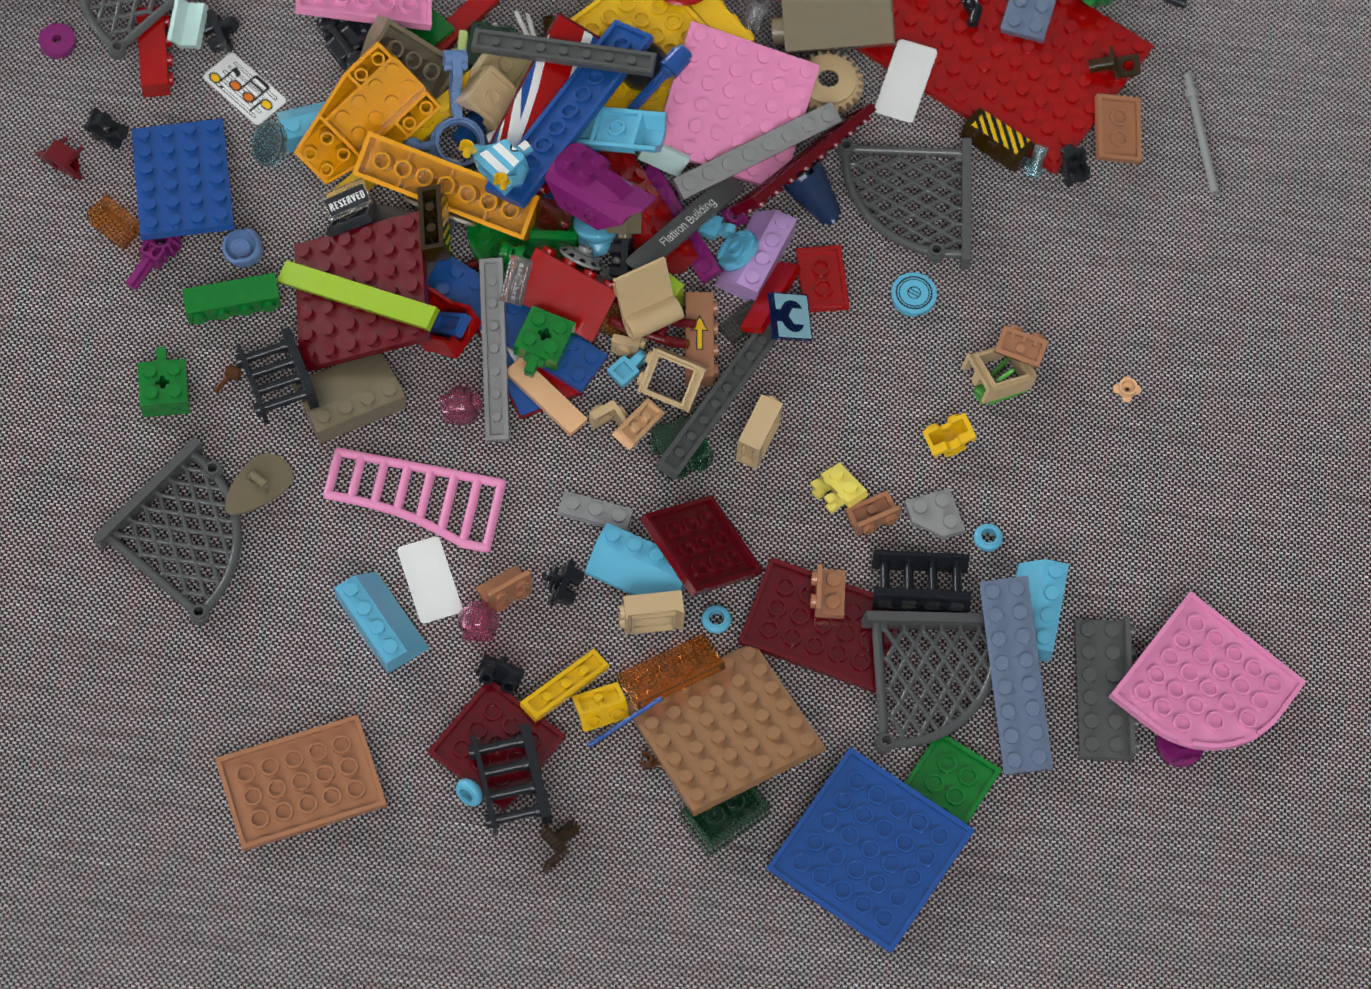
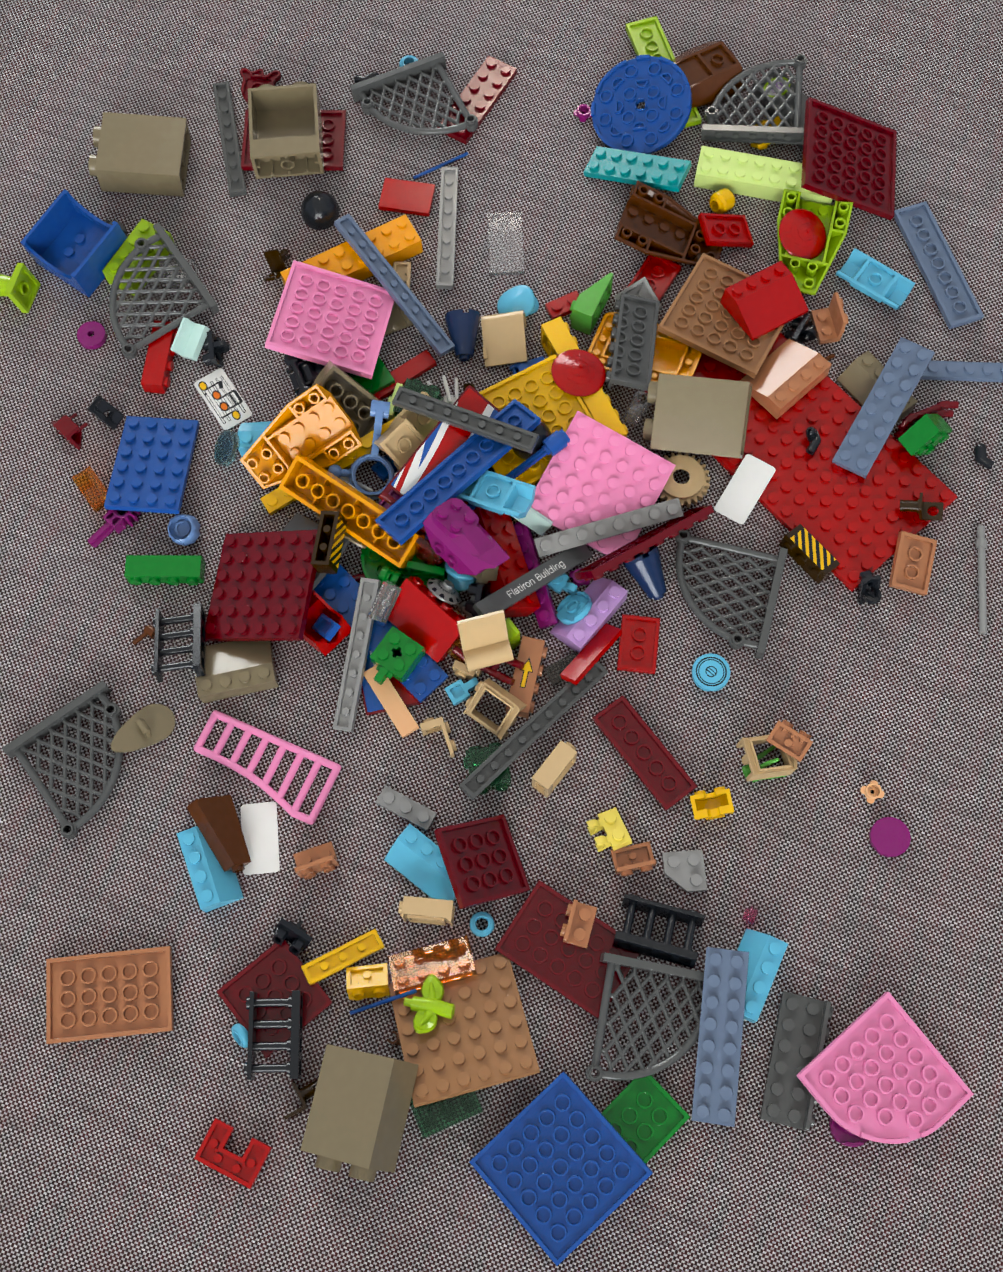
camera: 20 degrees right, 5 degrees up
green hinge [137,347,191,418] -> none
lime tile [276,260,440,331] -> none
panel [320,178,373,222] -> none
black plate [327,200,378,237] -> none
clear pink piece [440,386,482,426] -> none
torso [458,139,533,196] -> none
clear pink piece [458,601,499,642] -> none
black hips [542,559,585,606] -> none
light nougat tile [612,398,665,451] -> none
tile [768,292,813,342] -> none
medium azure piece [974,524,1003,552] -> none
clear light blue animal [1025,144,1049,179] -> none
none -> reddish brown slope [187,795,251,873]
none -> red plate [194,1118,272,1189]
none -> dark tan brick [301,1044,419,1182]
none -> lime plant [403,974,455,1034]
none -> dark red plate [592,695,697,812]
none -> clear pink plate [742,905,758,925]
none -> magenta tile [869,817,911,858]

